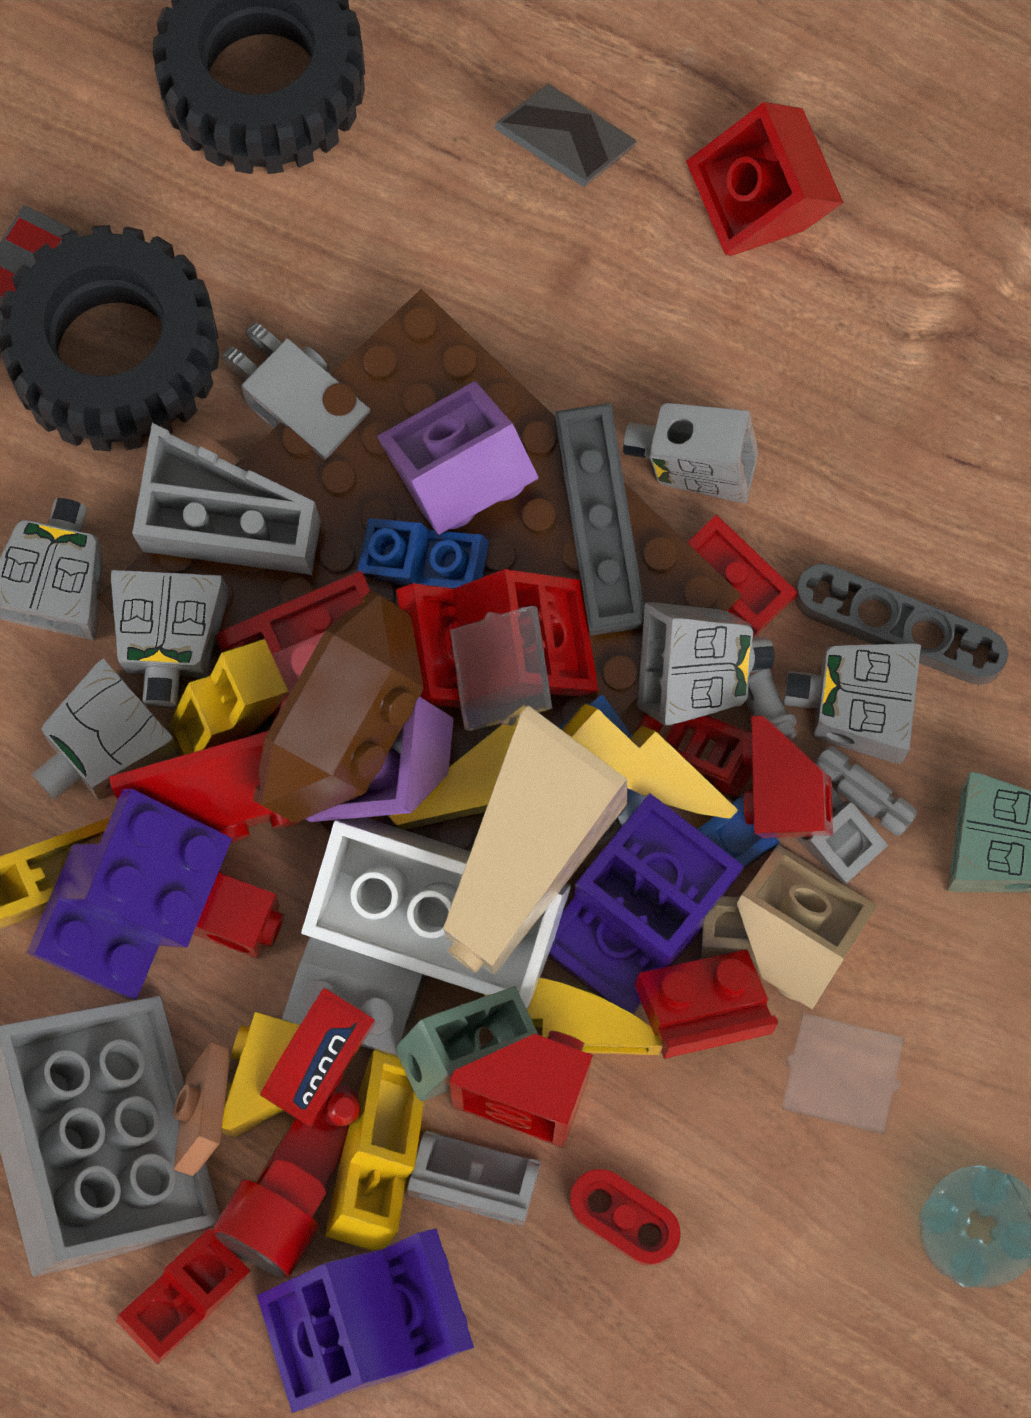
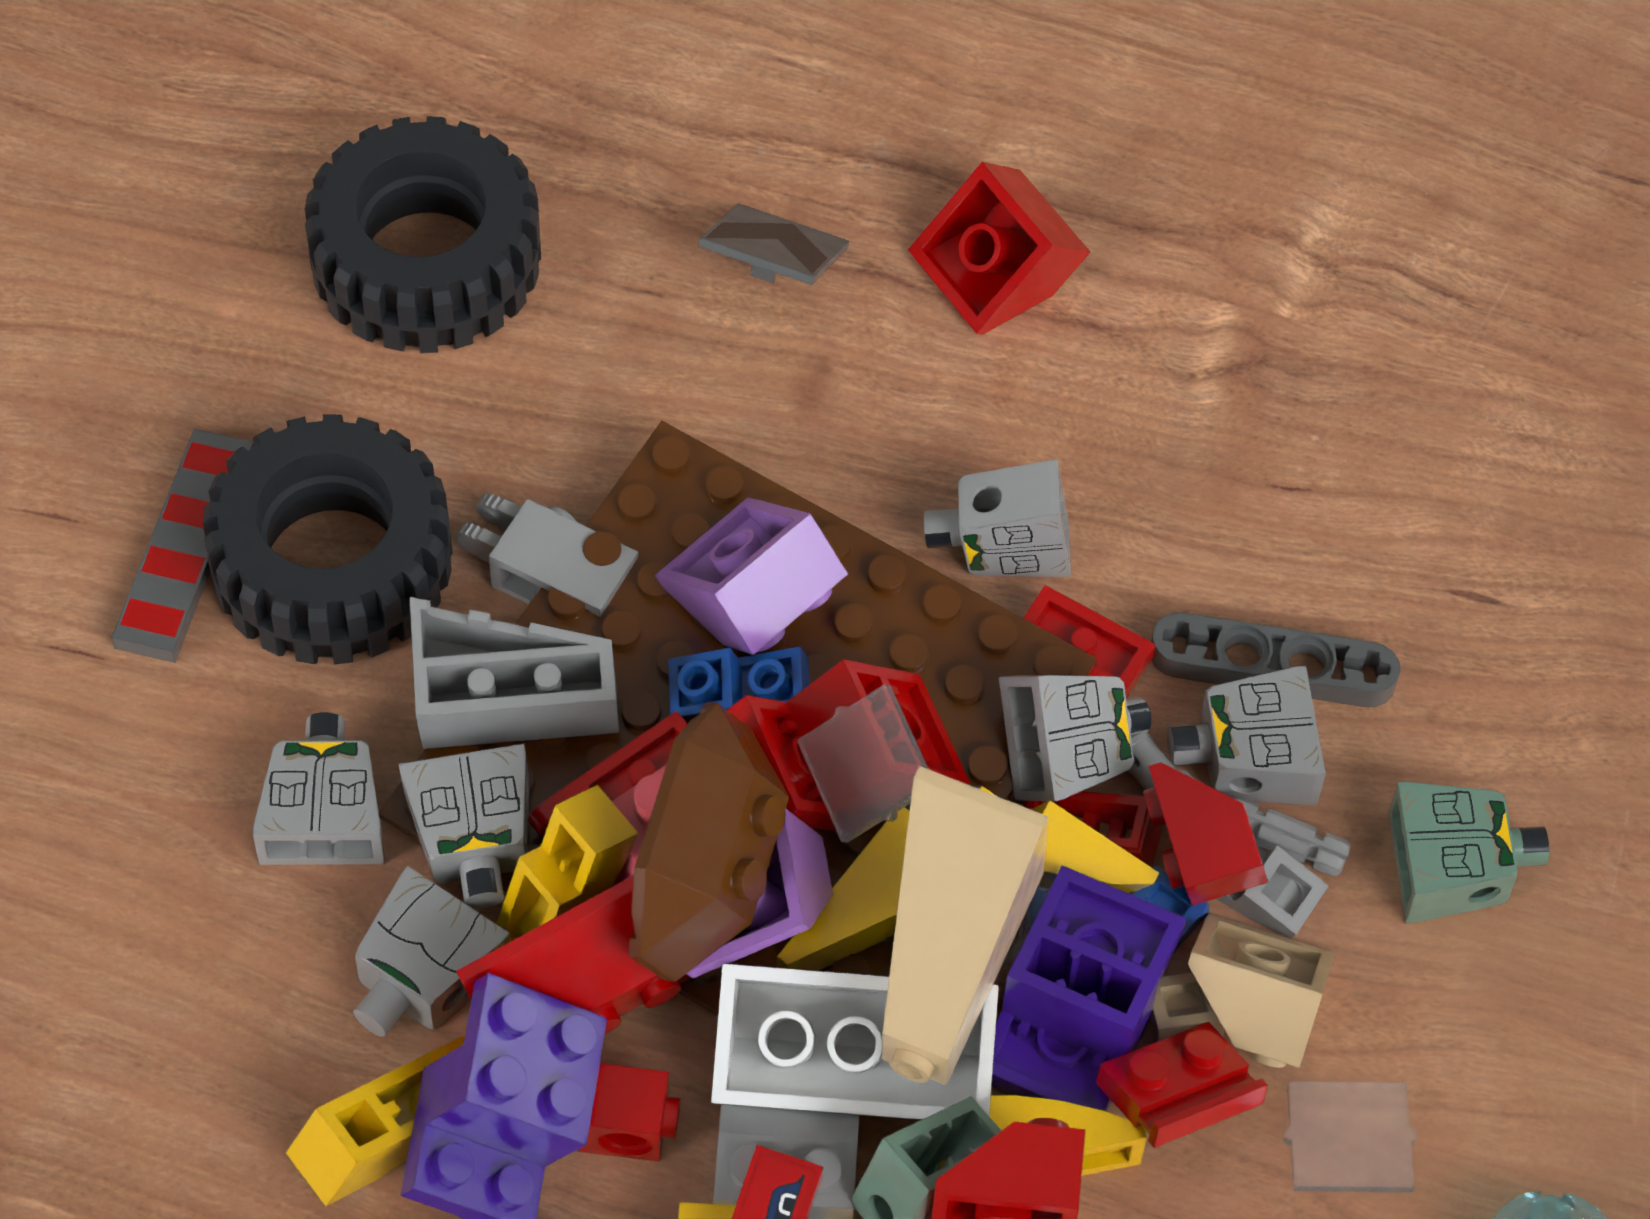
camera: 15 degrees left, 15 degrees down
dark grey tile [555,403,644,636] -> none

